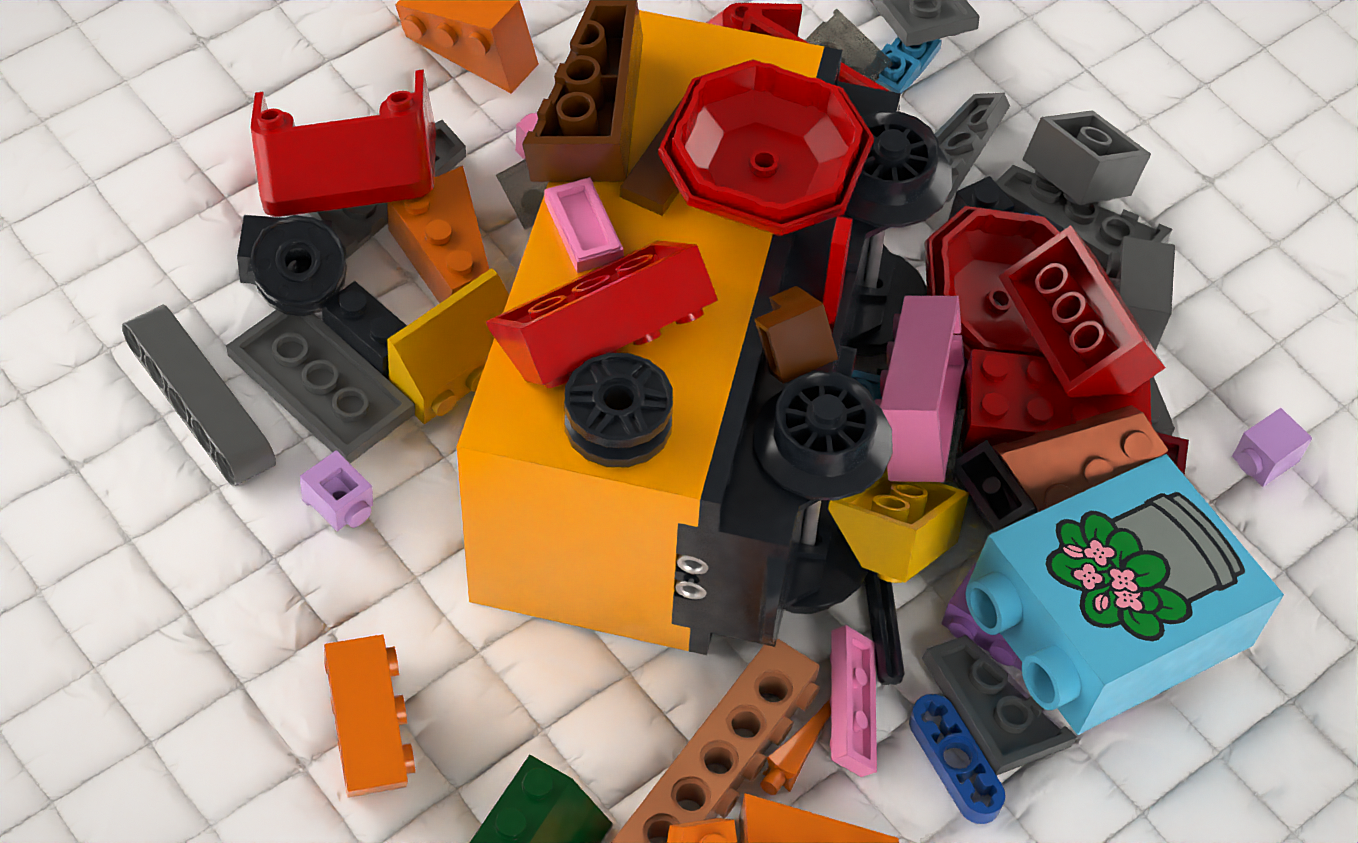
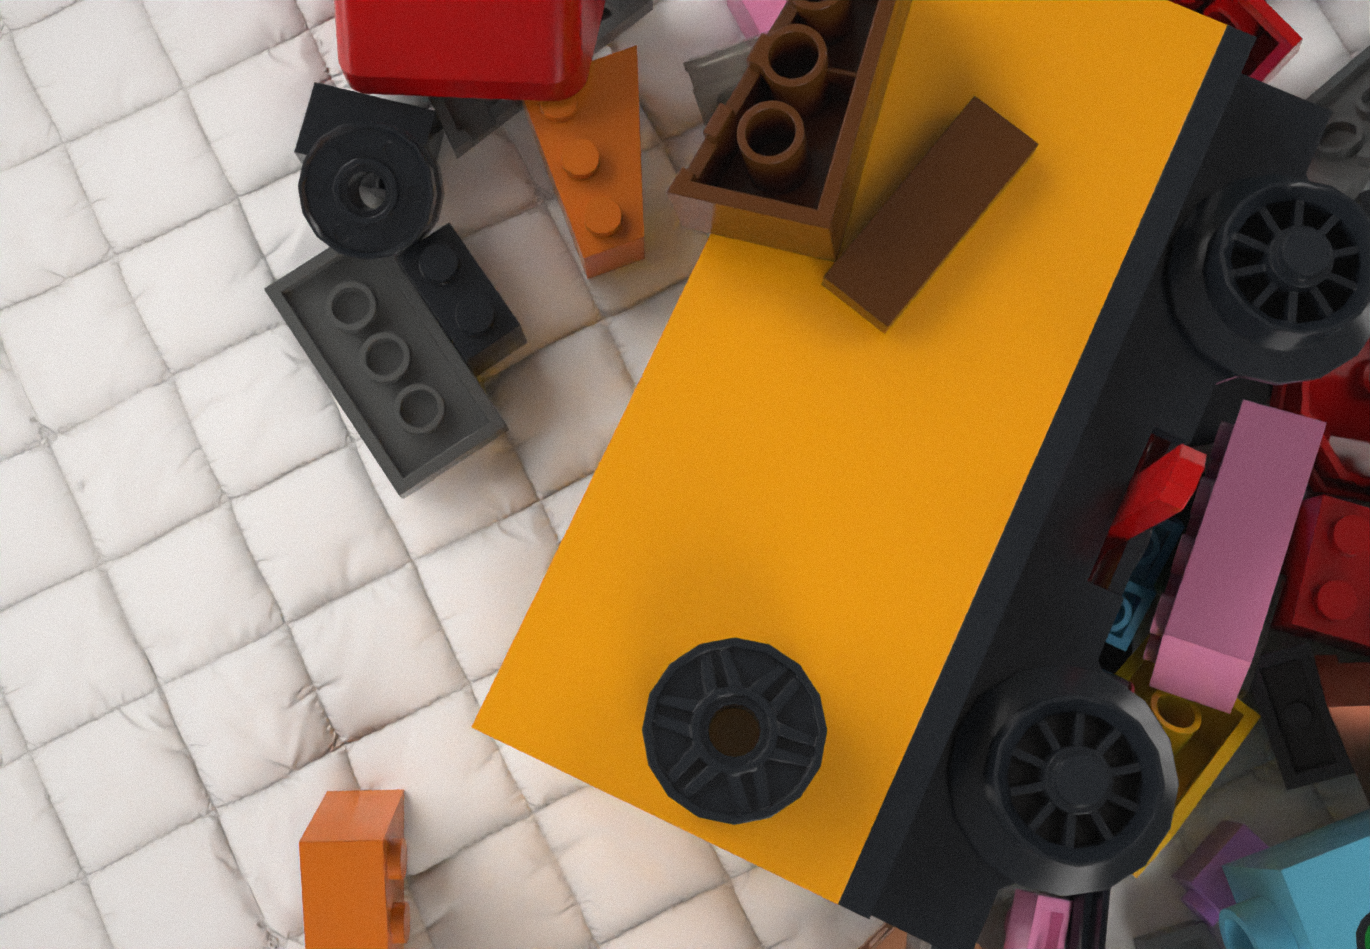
camera: 15 degrees right, 25 degrees up
dark grey beam [122,304,276,487] -> none
lavender brick [300,450,373,531] -> none
yellow slope [387,268,509,424] -> none
red slope [486,240,718,388] -> none
bright pink tile [544,177,624,273] -> none
red rock [658,59,874,236] -> none
reddish brown piece [755,286,838,384] -> none

